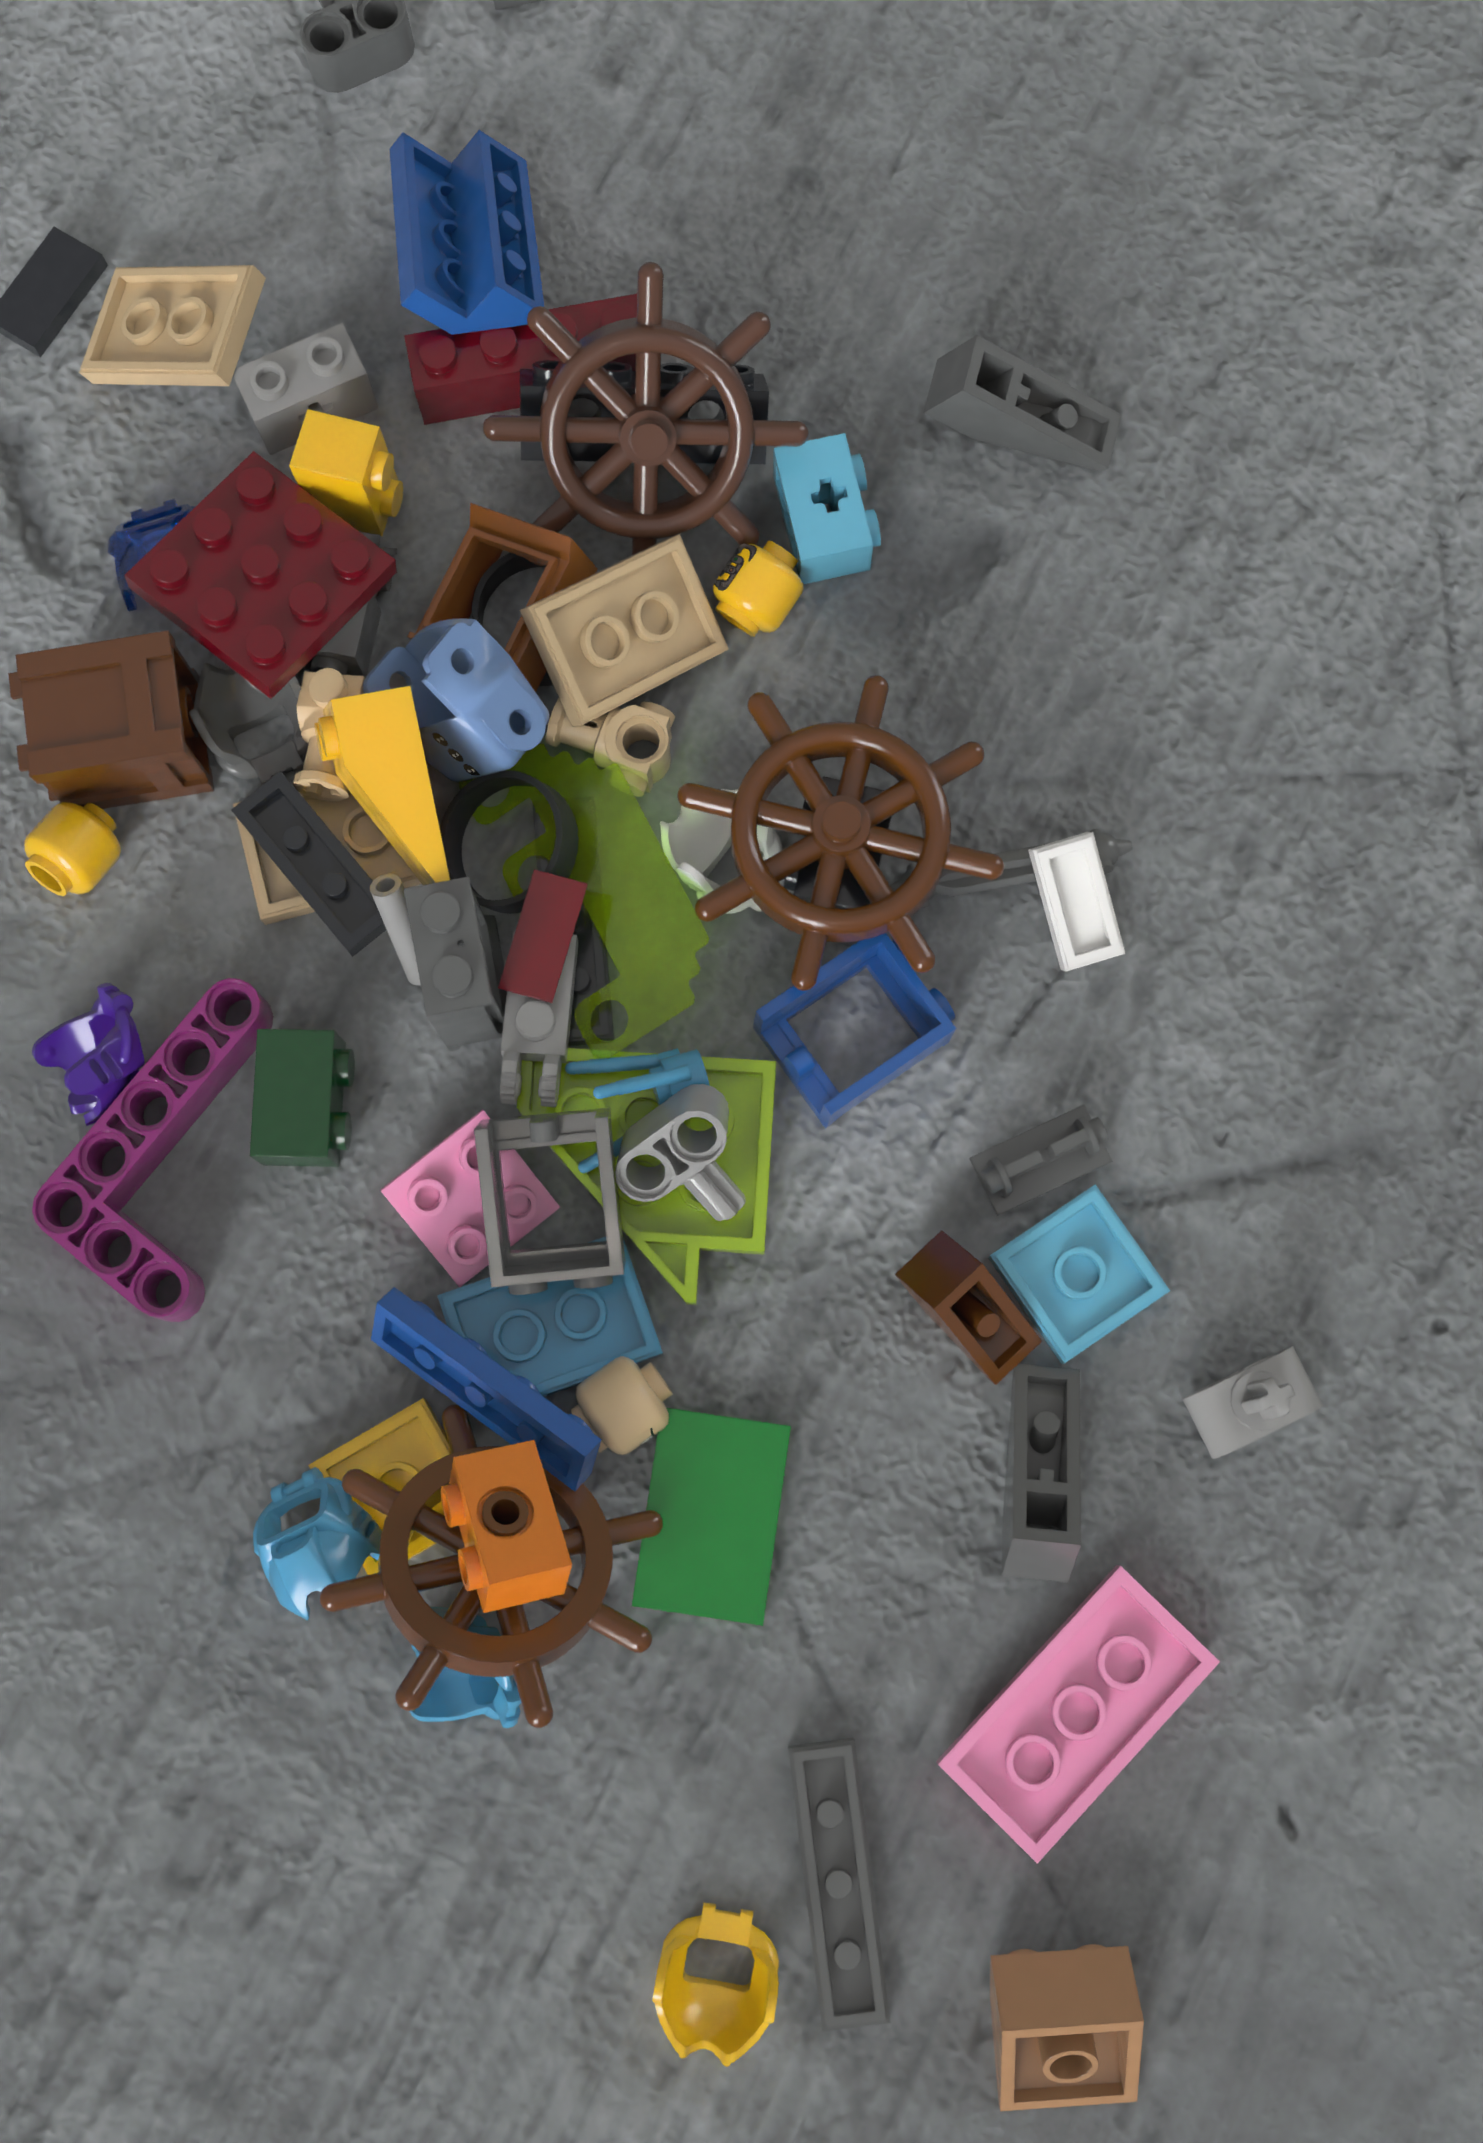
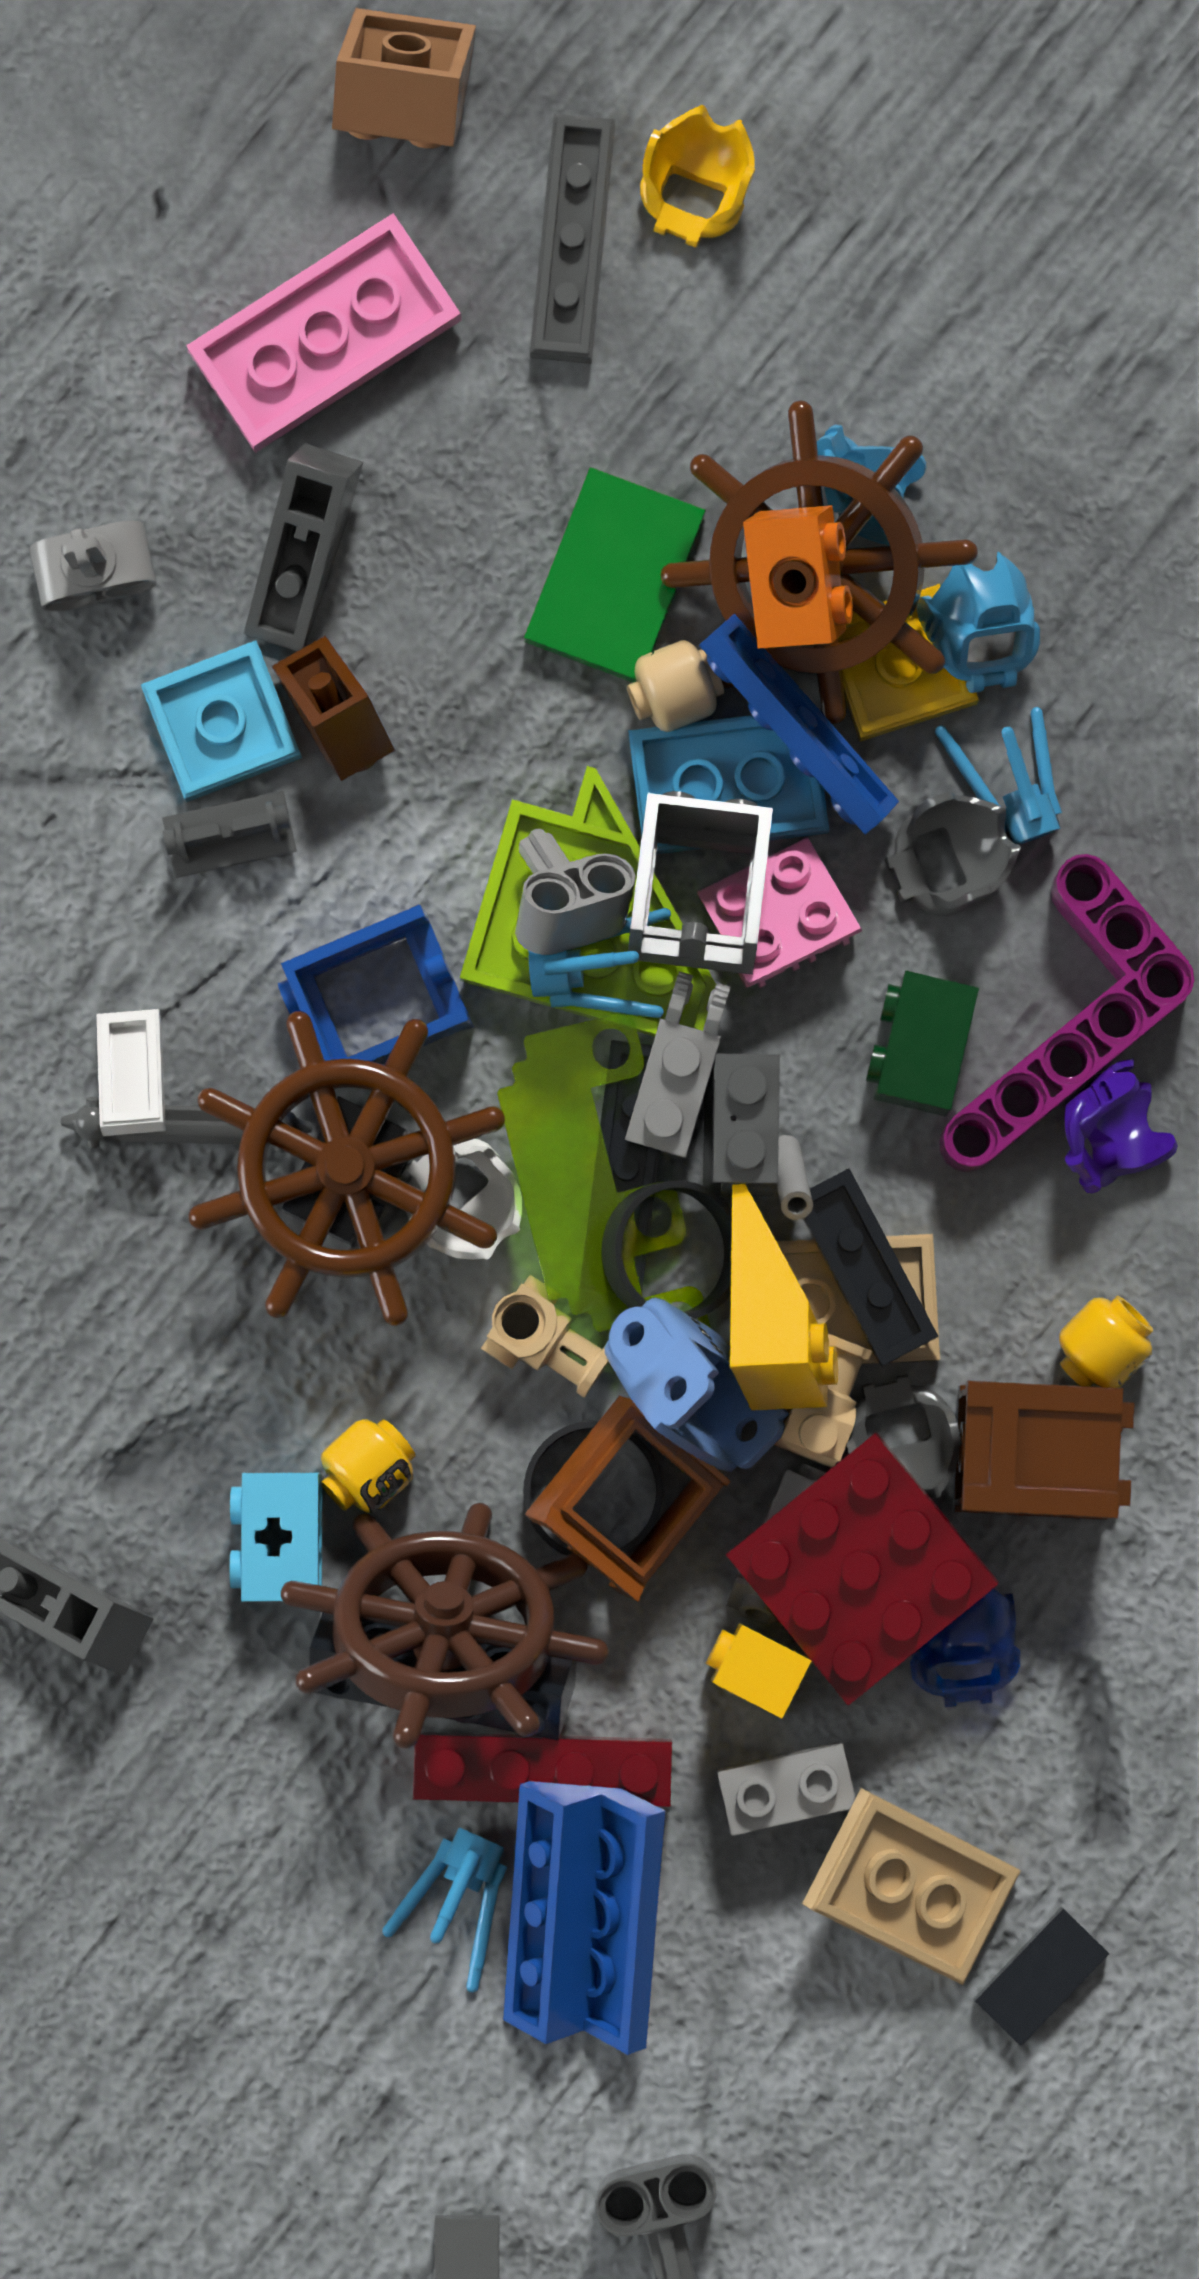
camera: 165 degrees left, 5 degrees up
dark red sticker [498,869,588,1003] -> none
tan tile [520,534,729,727] -> none
none -> dark azure plant [382,1827,508,1993]
none -> dark grey helmet [884,791,1021,916]
none -> dark azure plant [935,707,1062,845]

